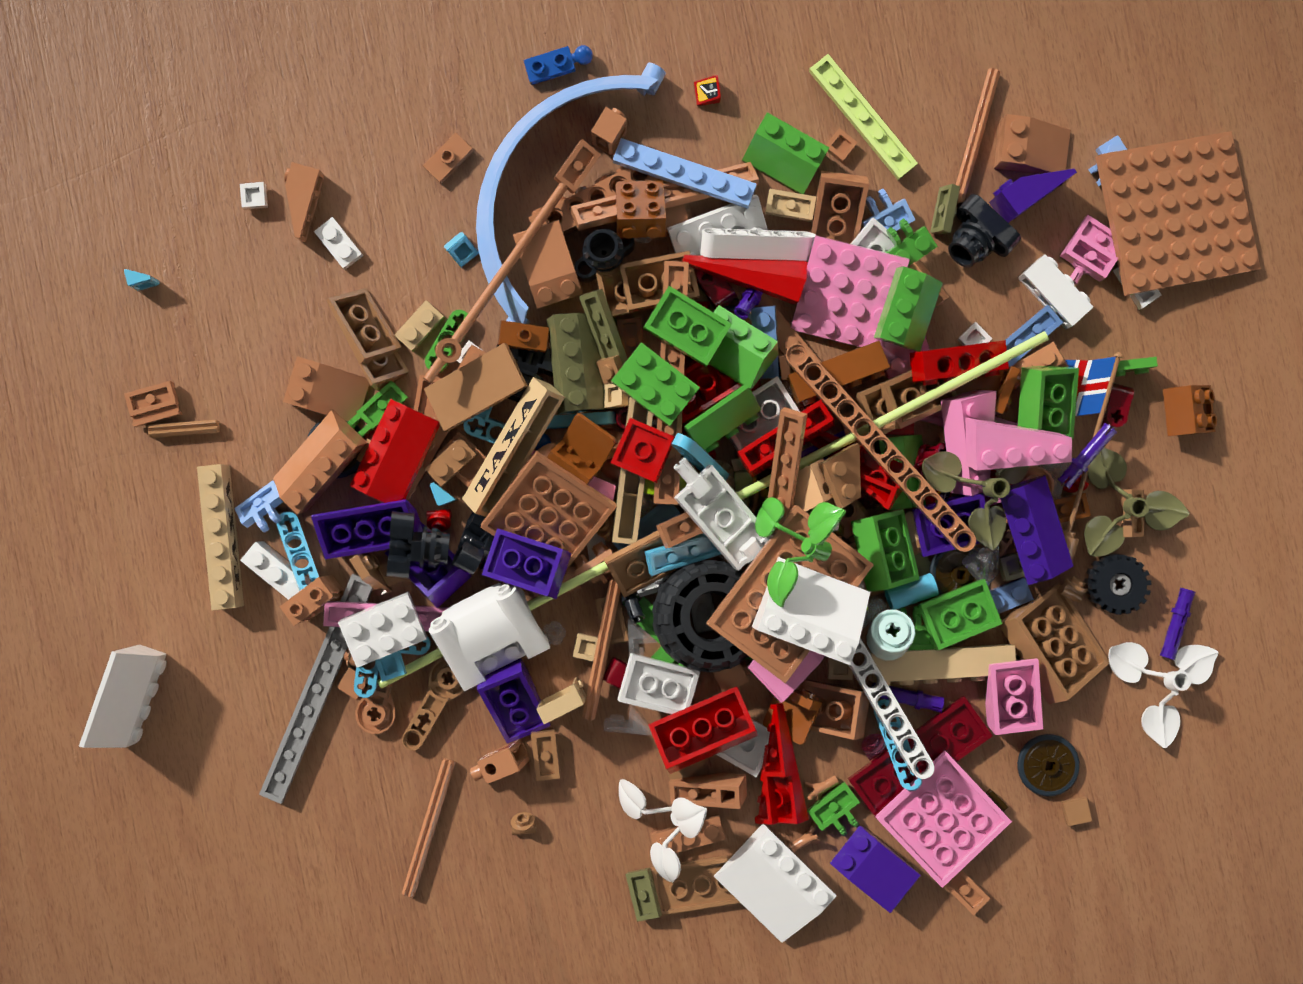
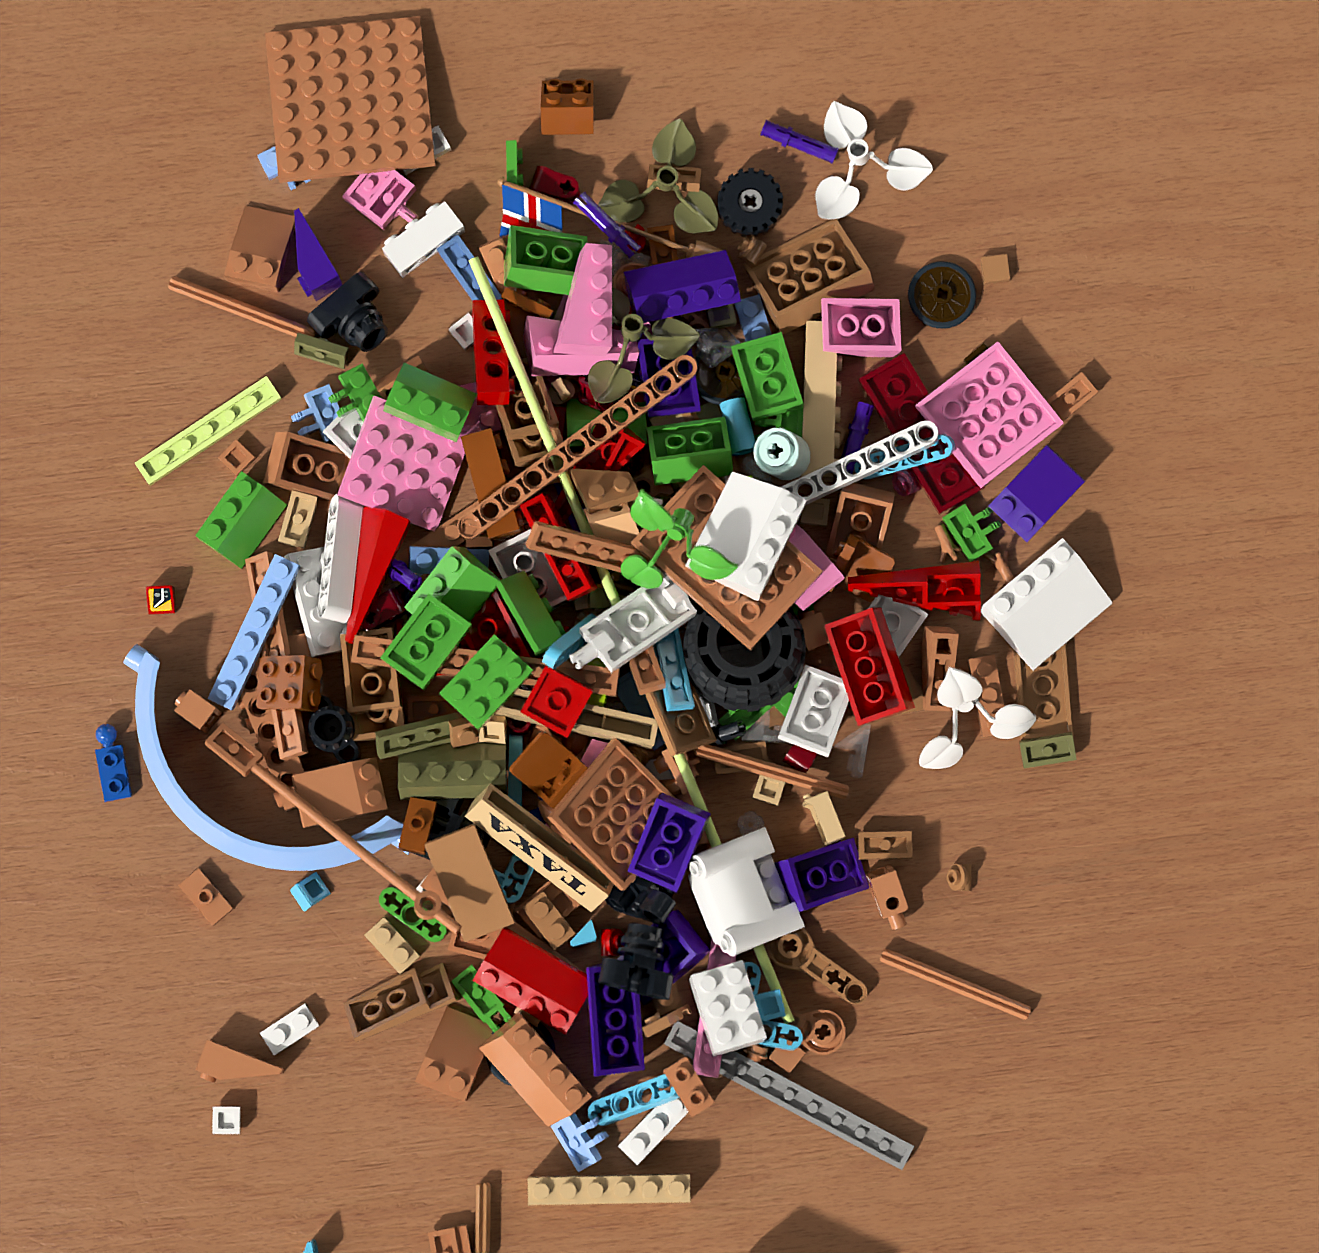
camera: 80 degrees left, 5 degrees down
none -> tan piece [548,378,575,405]

